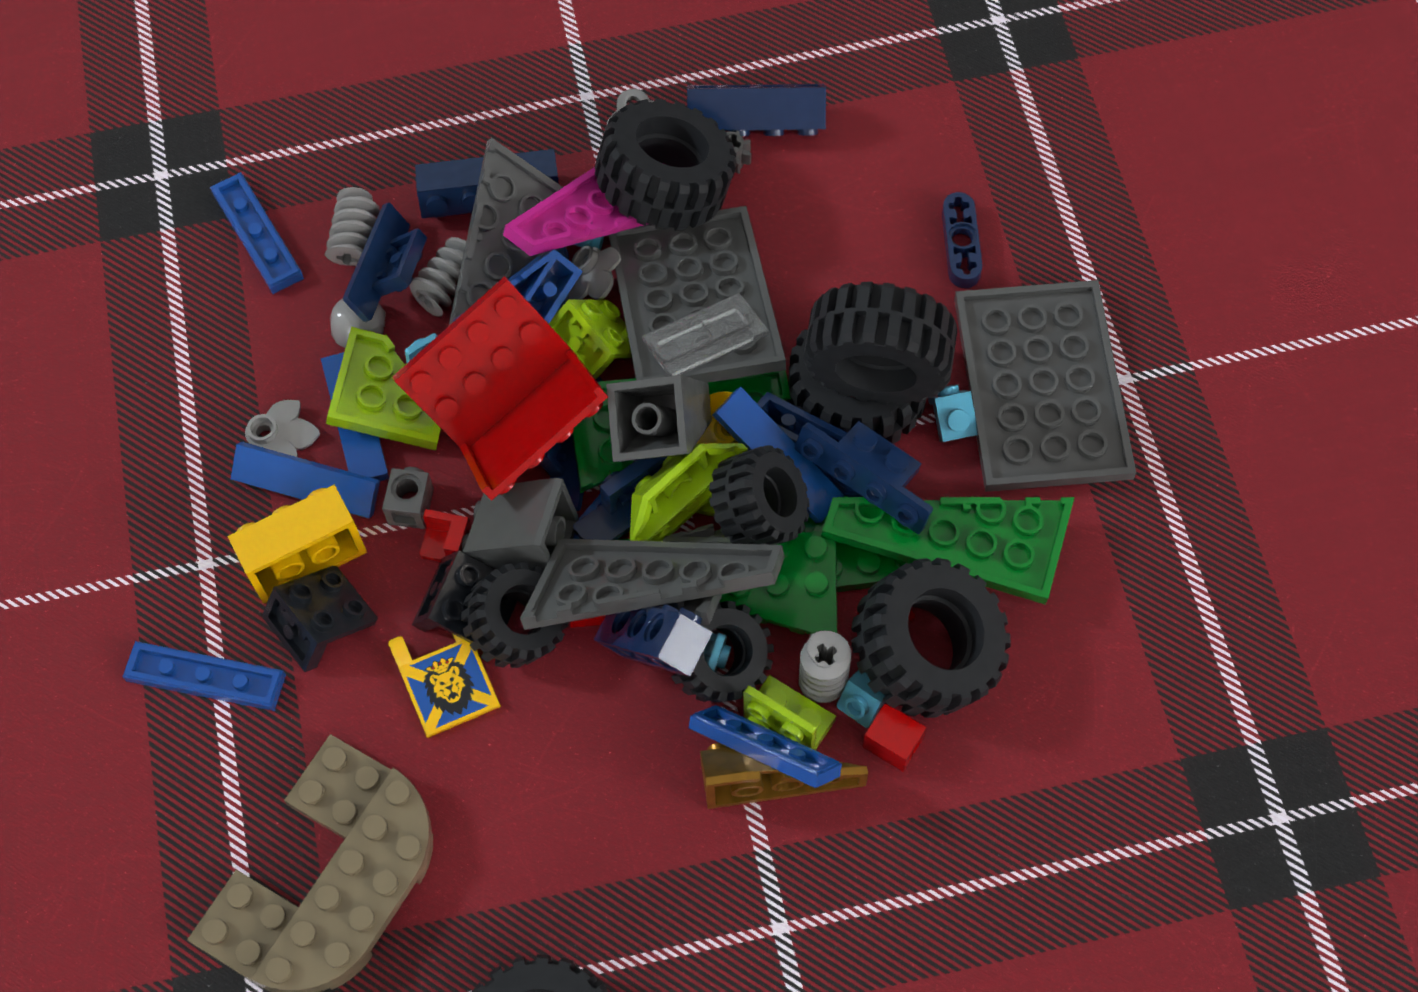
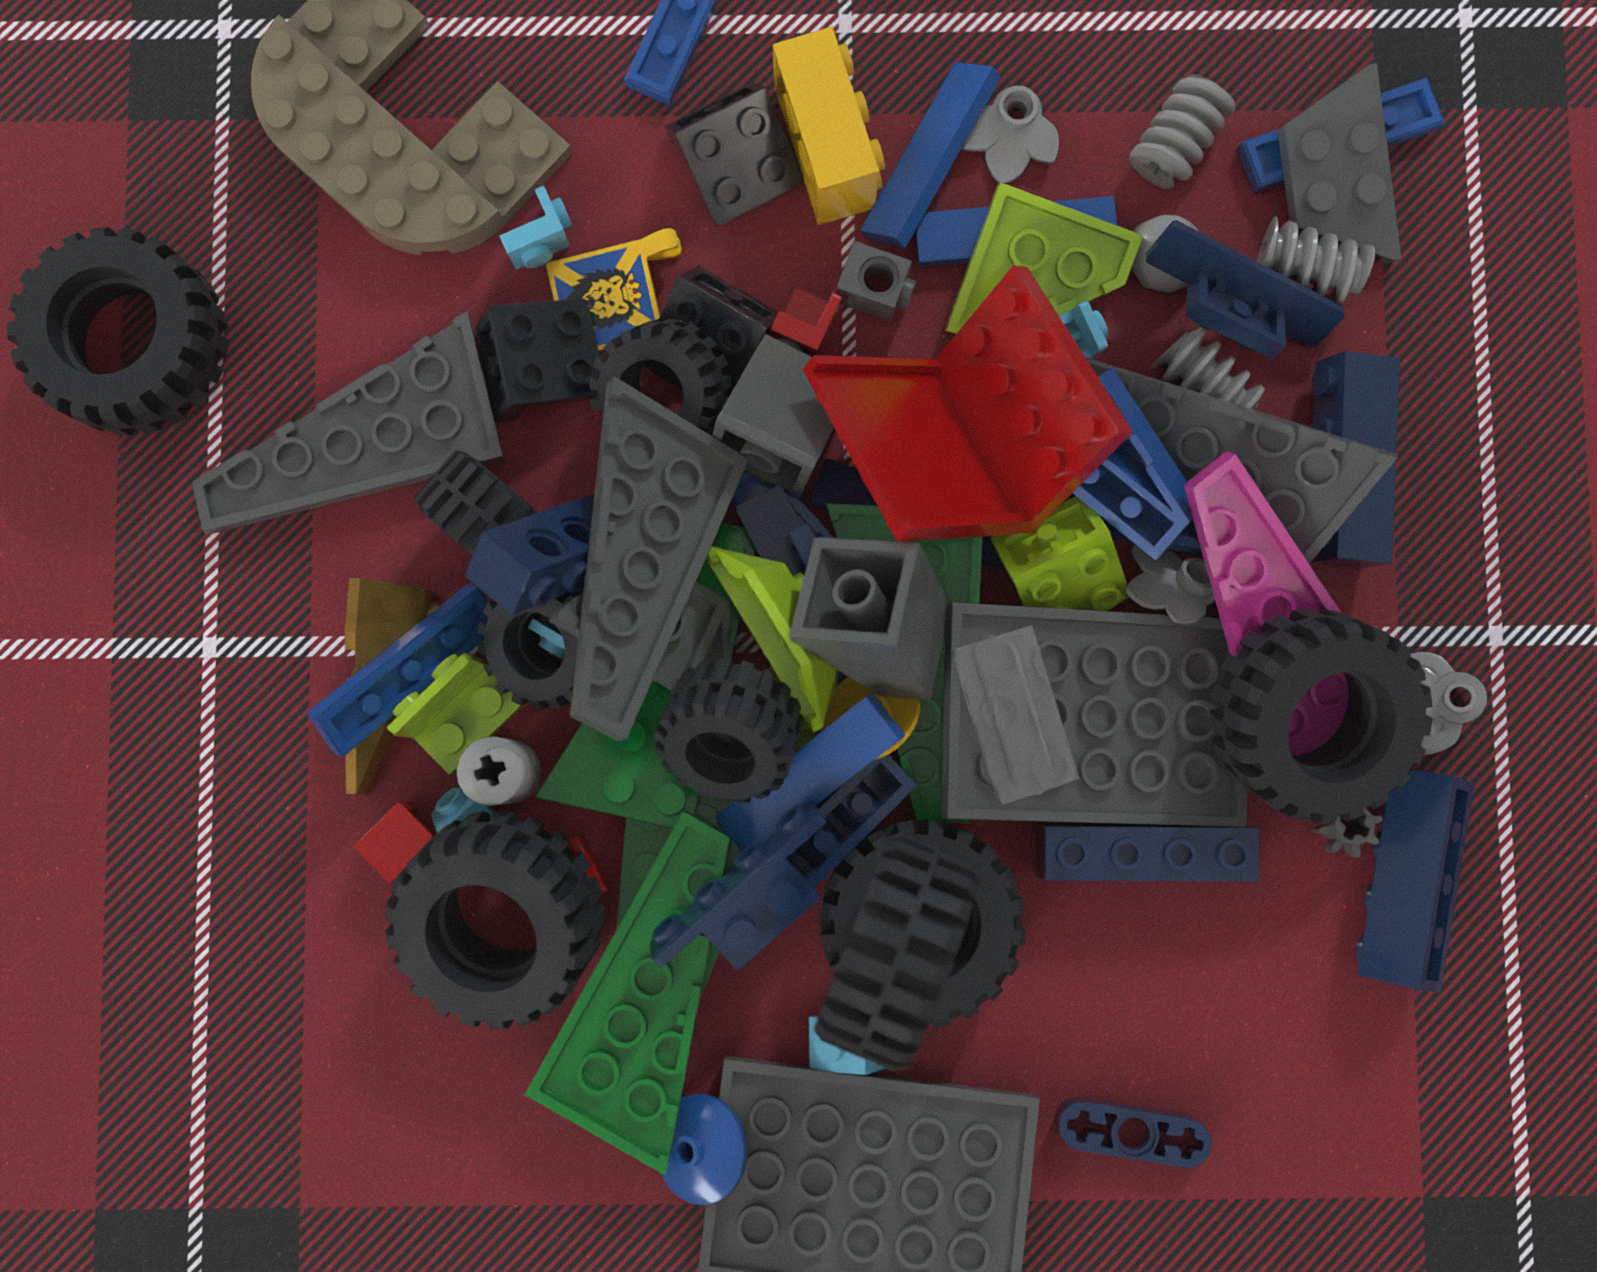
camera: 100 degrees right, 20 degrees up
none -> dark grey wing [192,311,506,534]
none -> black tyre [414,450,538,556]
none -> black bracket [476,299,599,423]
none -> medium azure bracket [499,186,573,270]
none -> blue dish [660,1094,747,1205]
none -> dark blue brick [1036,825,1259,882]
none -> light grey piece [1129,74,1236,189]
none -> dark grey wing [1277,63,1402,263]

